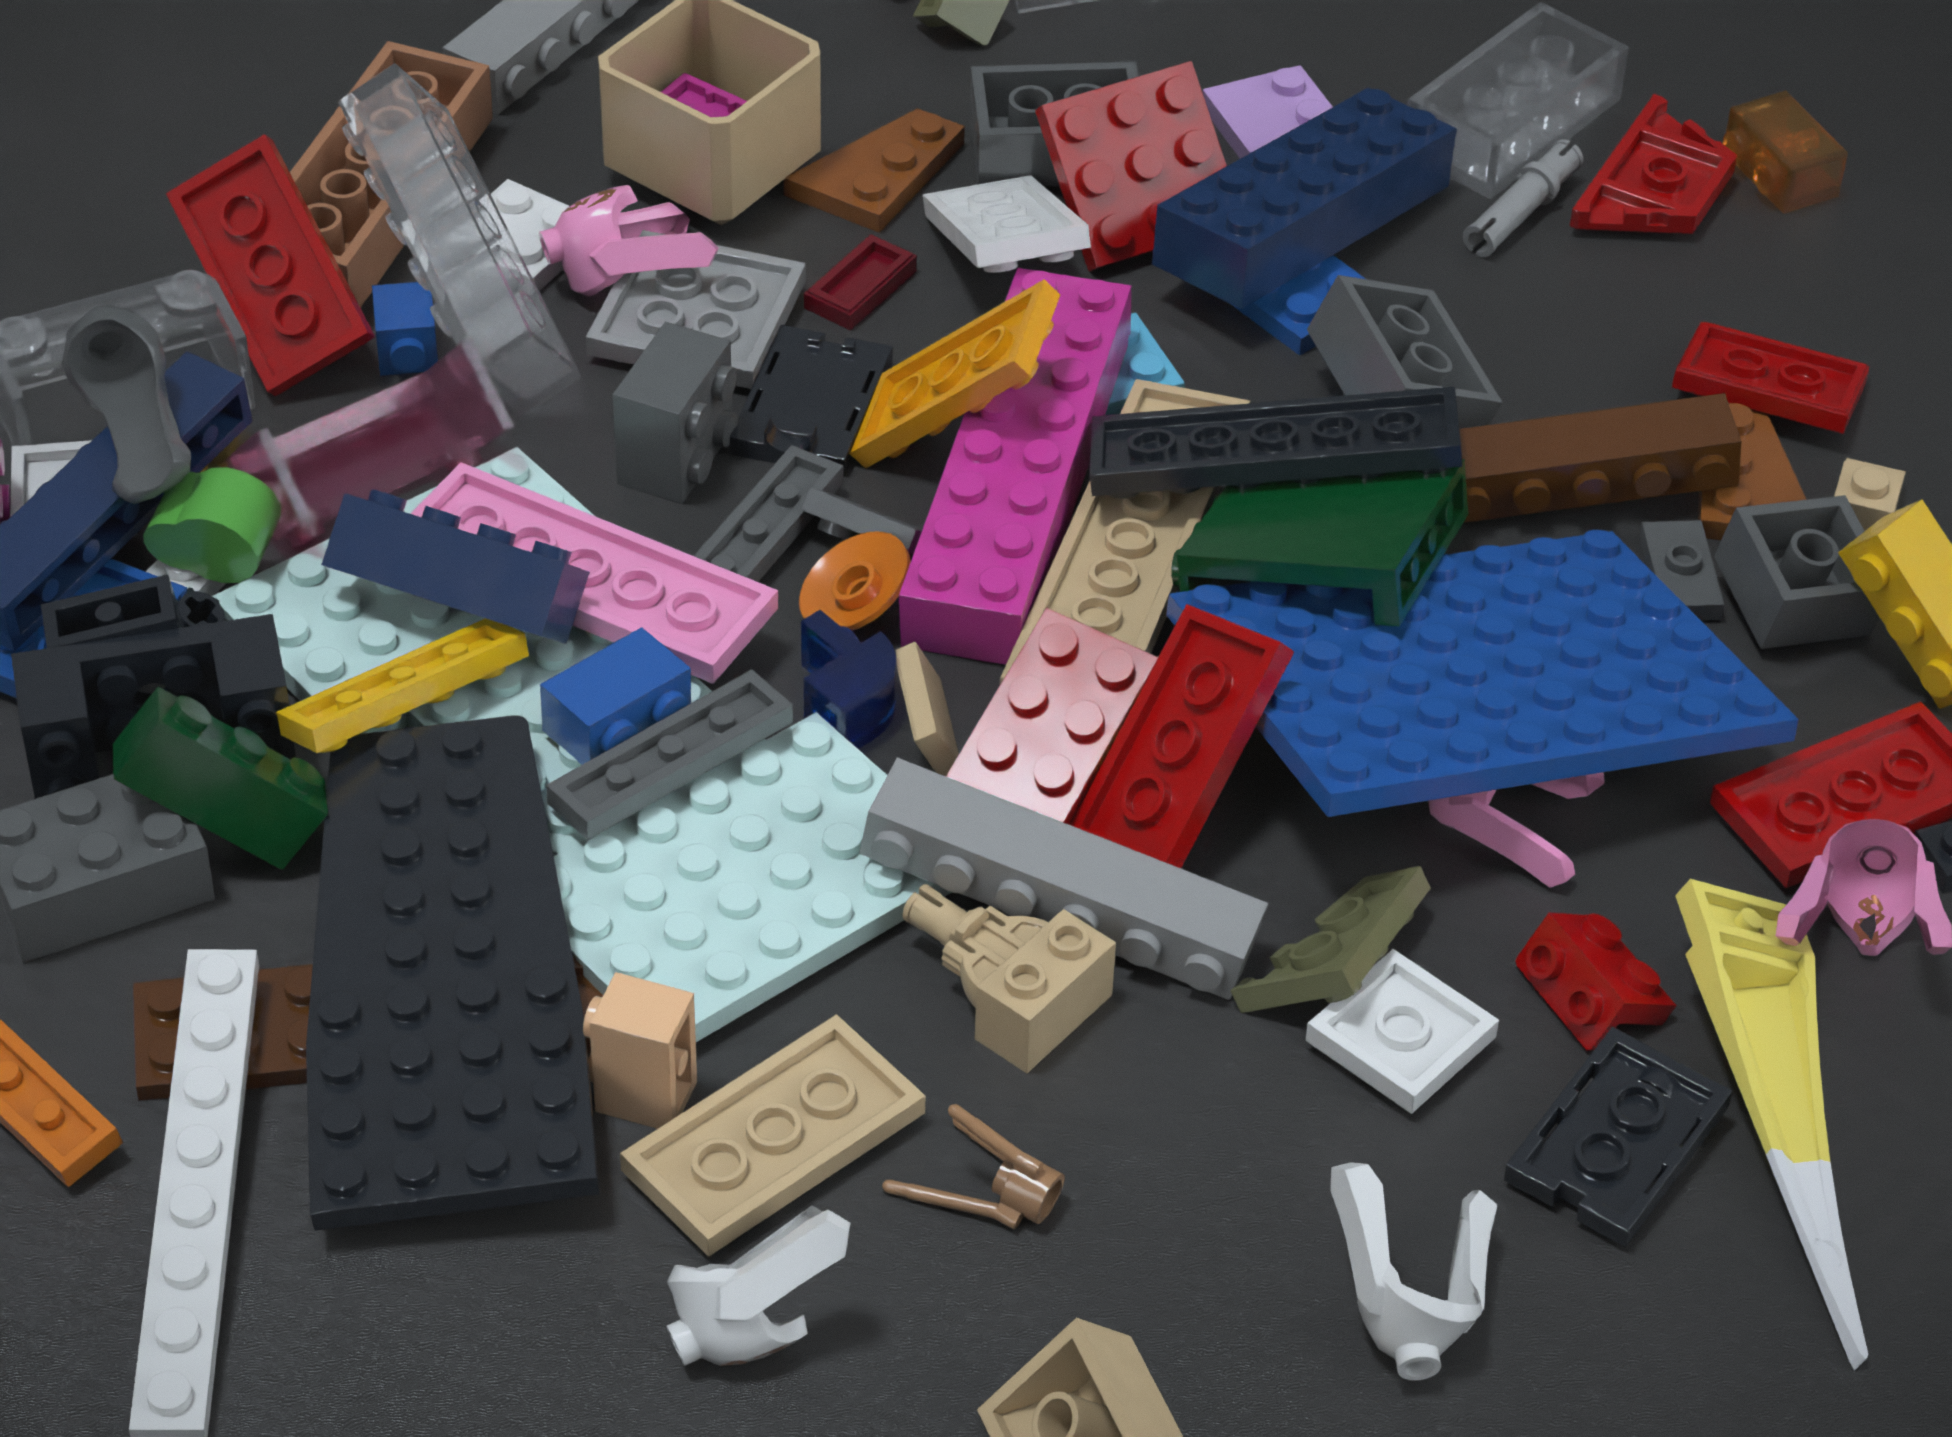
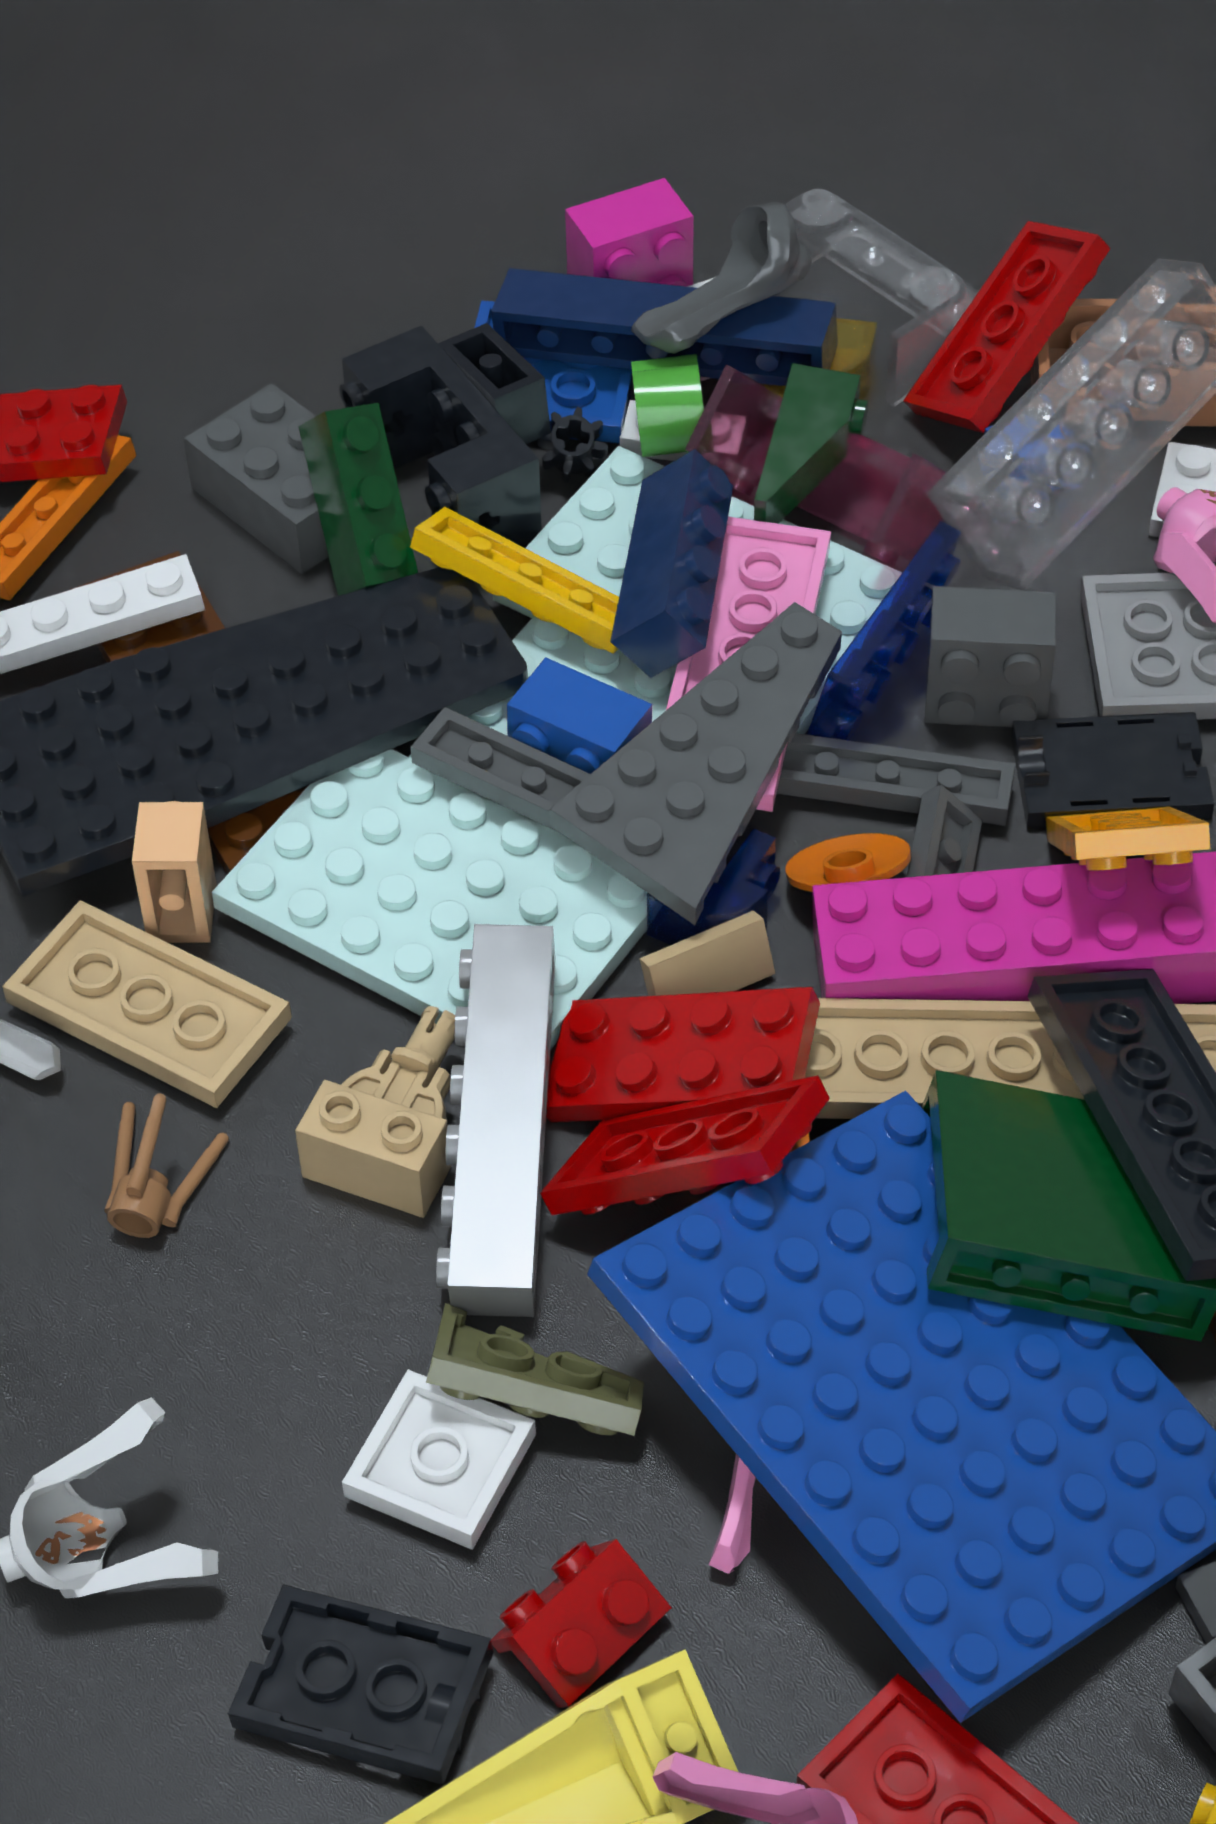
camera: 75 degrees right, 5 degrees up
none -> dark grey wing [550,602,842,925]
none -> dark green slope [754,363,869,524]
none -> clear blue plate [807,521,962,740]

